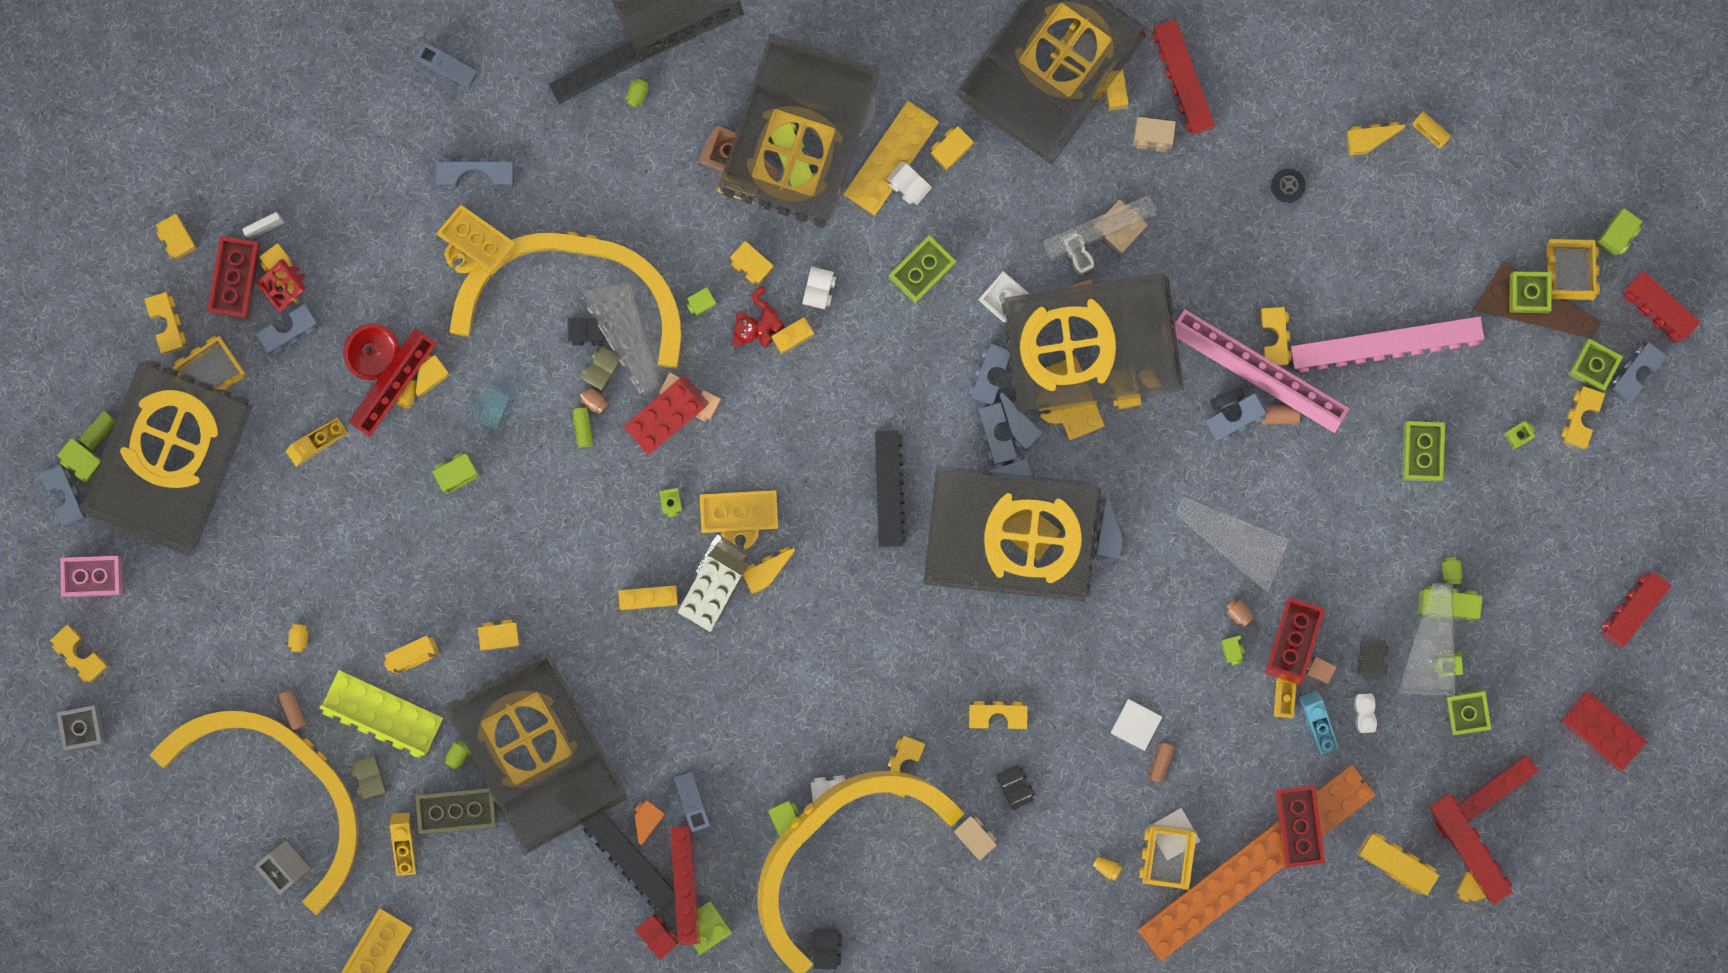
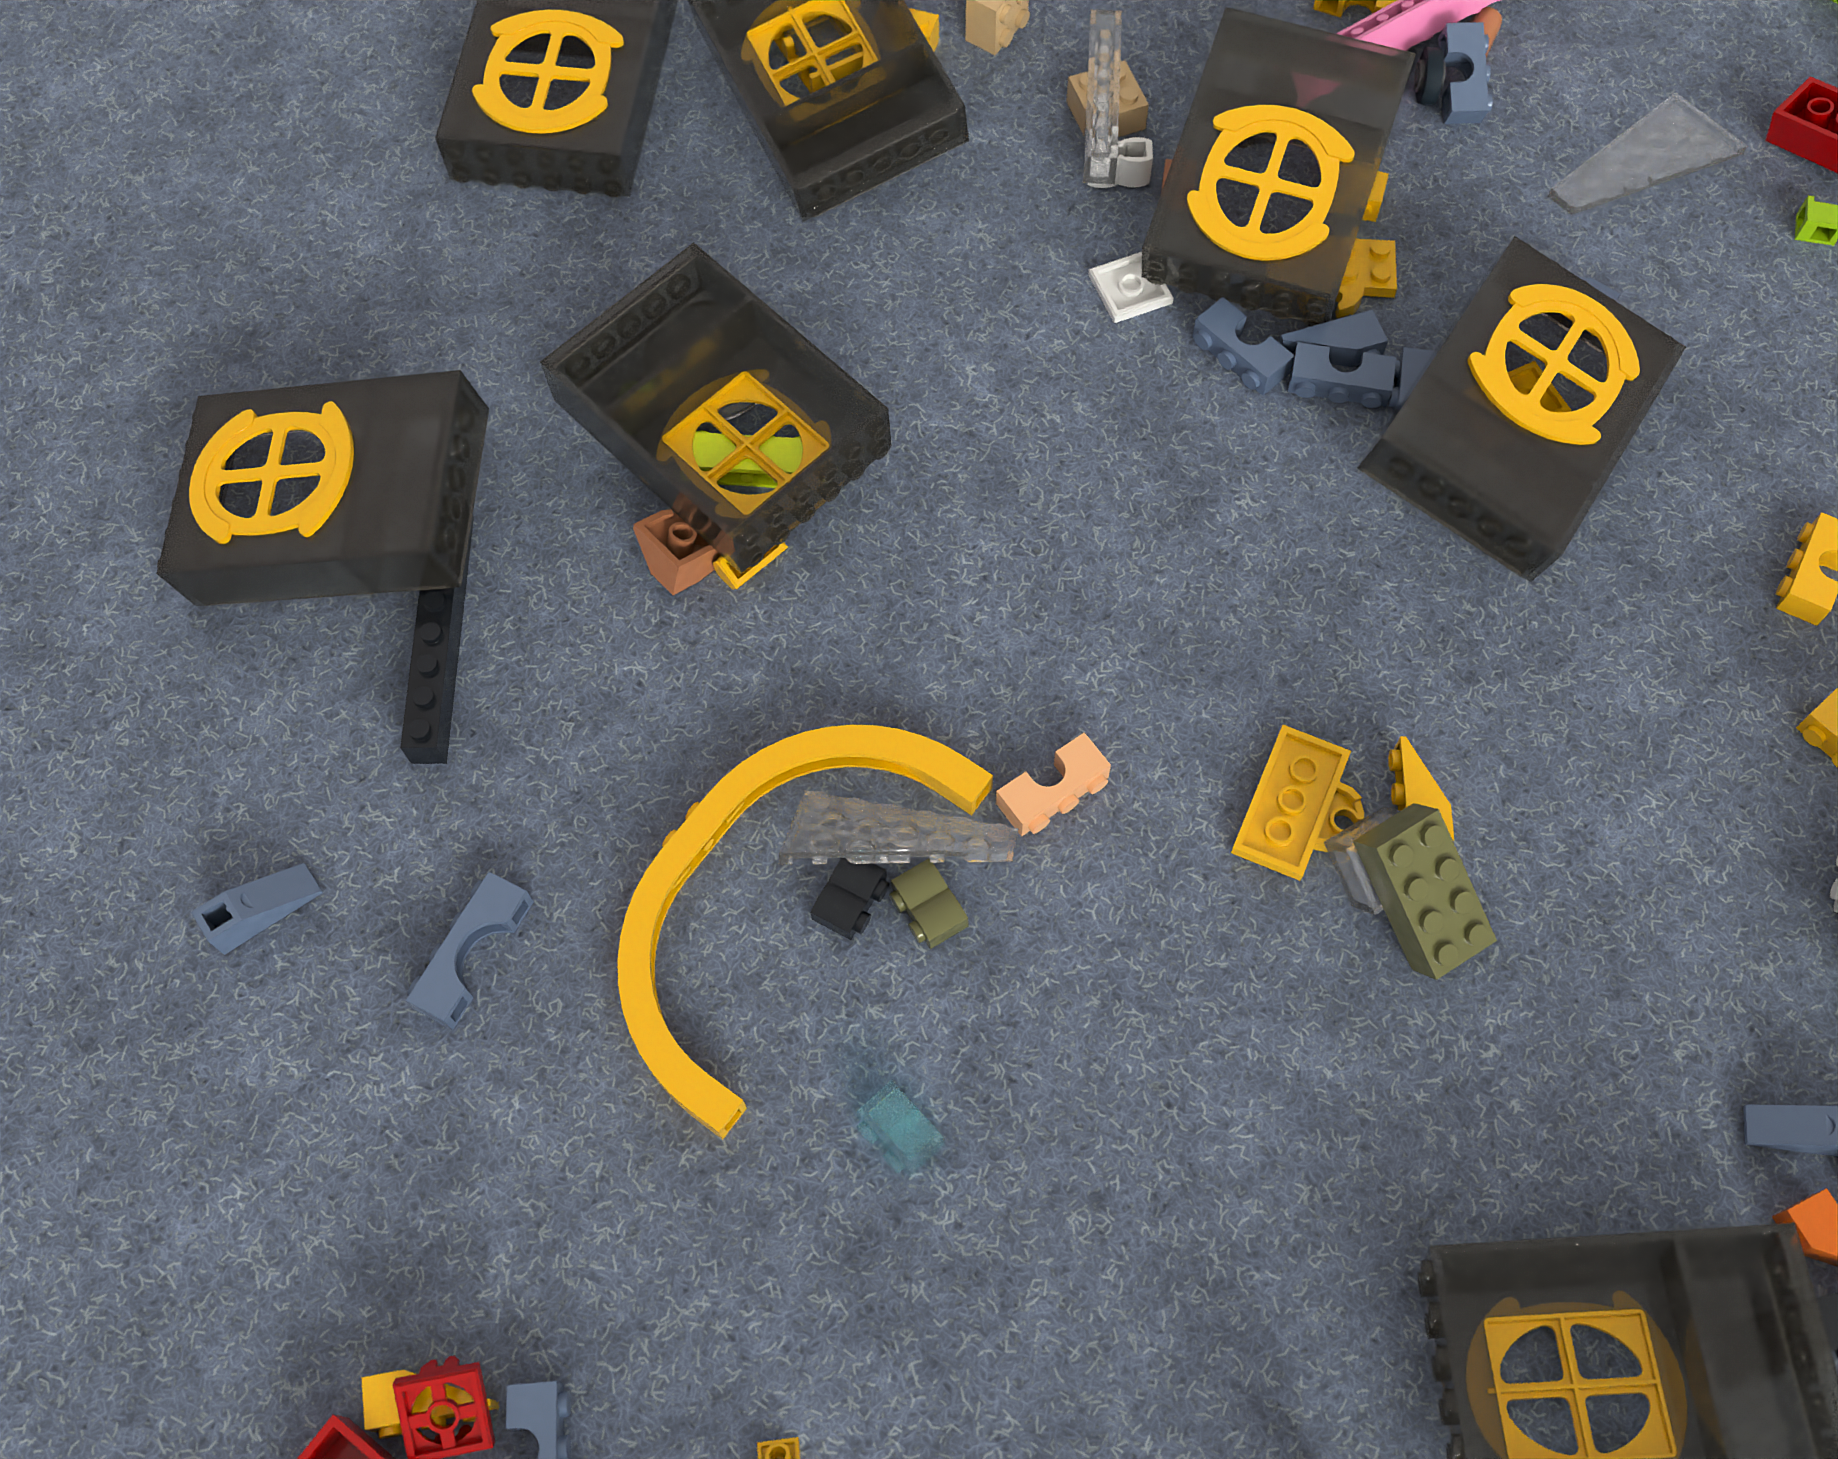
camera: 65 degrees left, 20 degrees down
white tile [242,212,285,240] -> none
red dish [343,323,399,380] -> none
red brick [348,328,437,437] -> none
yellow cone [396,380,417,409] -> none
yellow slope [416,355,450,398] -> none
lime brick [432,452,480,494] -> none
yellow plate [436,204,517,275] -> none
yellow piece [478,619,520,651] -> none
lime brick [572,407,593,448] -> none
nougat brick [580,387,609,415] -> none
yellow arch [618,585,679,611] -> none
red brick [623,374,709,455] -> none
lime brick [625,78,649,108] -> none
lime brick [659,488,683,518] -> none
lime brick [686,287,717,317] -> none
yellow piece [730,241,774,285] -> none
red animal [732,286,784,348] -> none
yellow piece [771,317,814,355] -> none
white brick [802,267,836,310] -> none
yellow plate [843,101,939,216] -> none
black brick [875,431,905,547] -> none
white brick [887,161,932,205] -> none
lime brick [889,235,956,305] -> none
yellow piece [931,126,974,171] -> none
nougat brick [1226,599,1254,627] -> none

